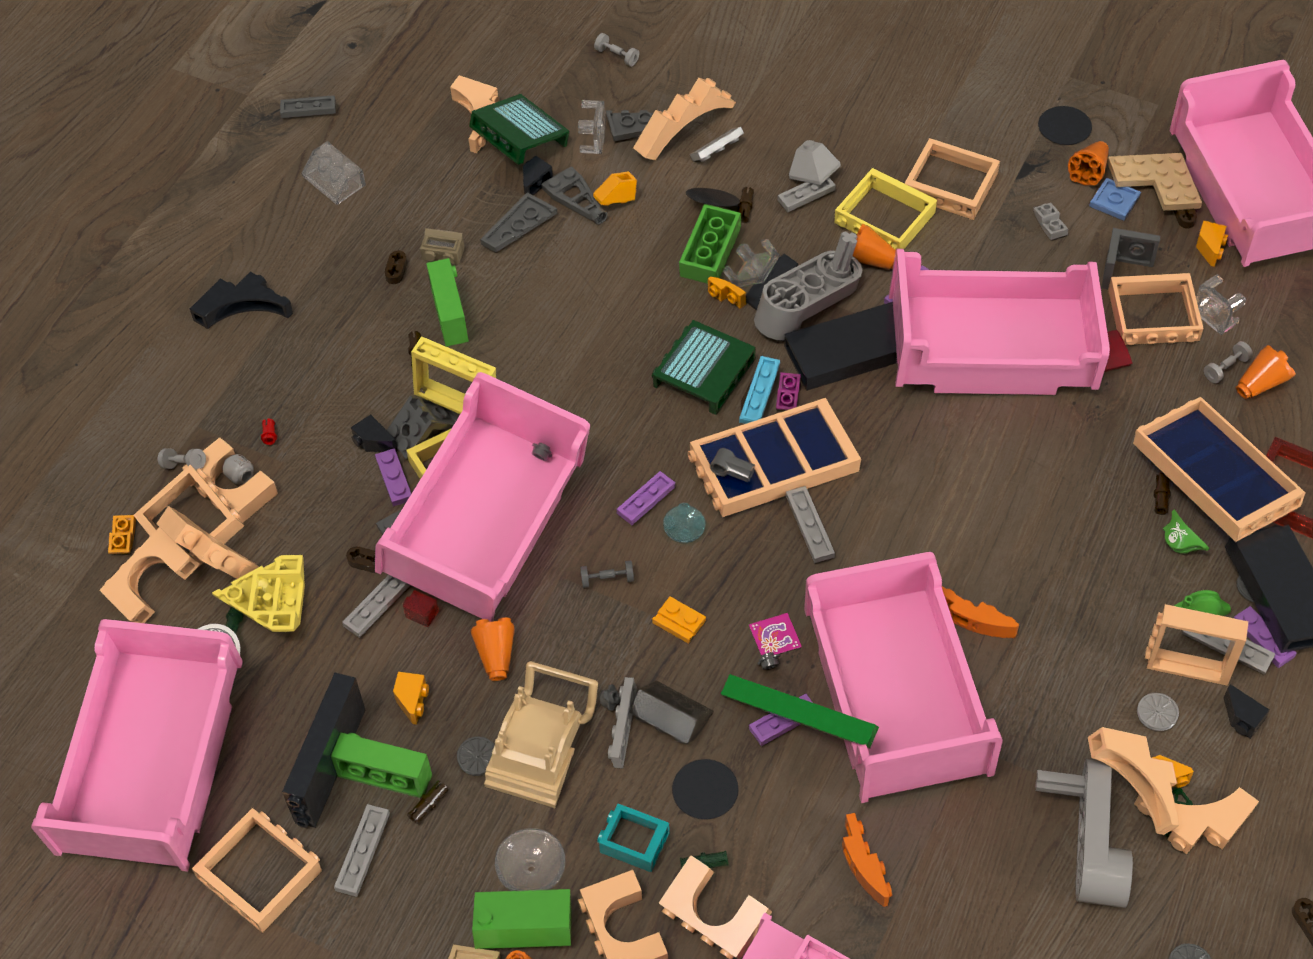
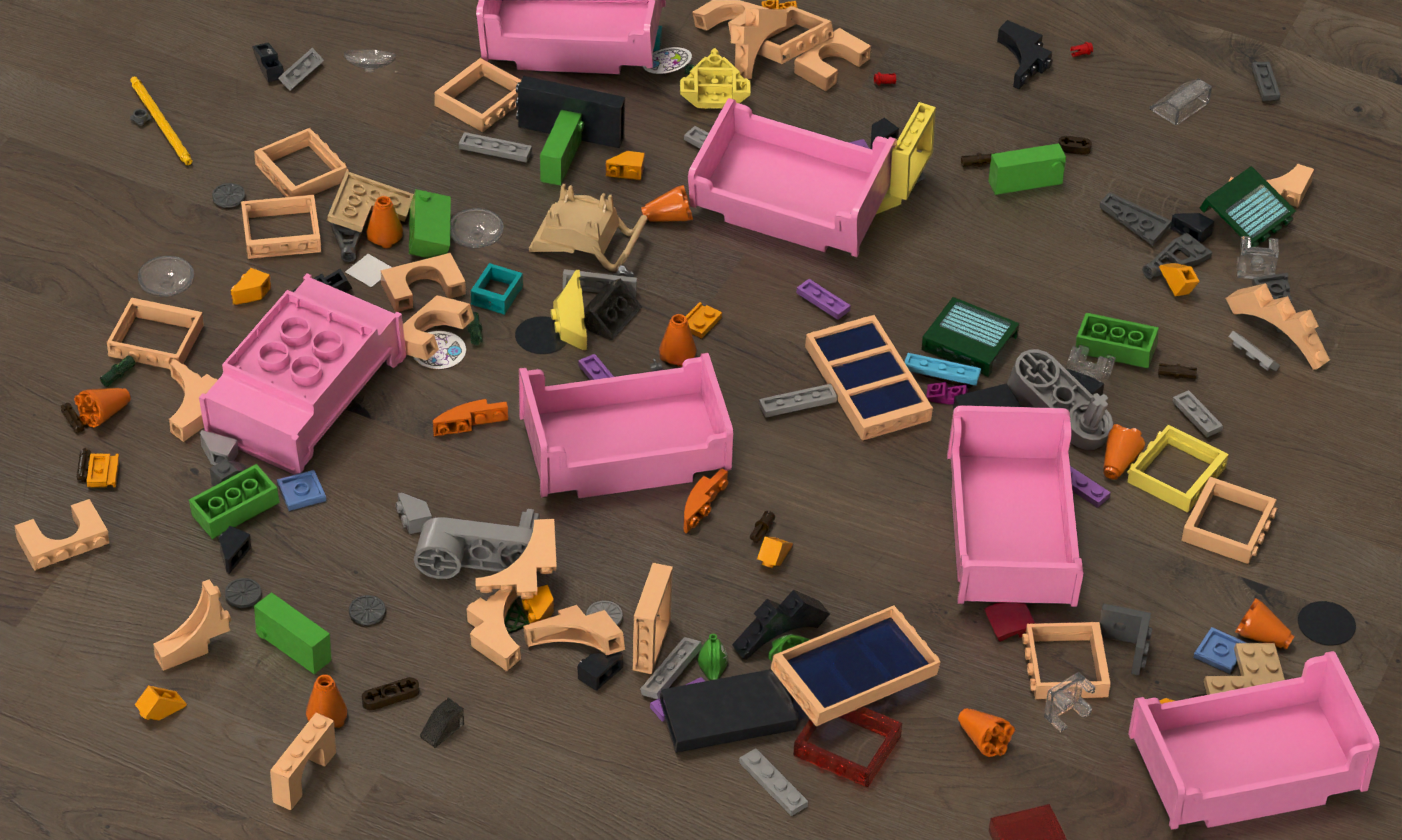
camera: 85 degrees right, 10 degrees down
light grey wheel [158,448,206,470] -> none
light grey head [223,454,254,485] -> none
dark brown pin [407,780,448,824] -> none
dark tan window [420,228,465,264] -> none
dark grey wheel [580,560,634,588] -> none
light grey wheel [594,33,639,67] -> none
clear light blue dish [663,503,706,543] -> none
black sticker [686,188,740,206] -> none
light orange slope [708,277,746,309] -> none
dark grey piece [710,448,755,482] -> none
green tile [721,674,879,749] -> none
light grey slope [789,140,841,185] -> none
light grey slope [1033,203,1068,240] -> none
light grey wheel [1204,341,1253,383] -> none
none -> light grey slope [396,493,432,534]
none -> white sticker [413,331,466,369]
none -> light nougat arch [523,605,625,656]
none -> light yellow wedge [551,270,587,350]
none -> orange cone [659,314,697,367]
none -> black arch [732,590,830,660]
none -> dark brown axle [750,511,775,543]
none -> light orange slope [757,536,793,568]
none -> red pin [1070,42,1093,57]

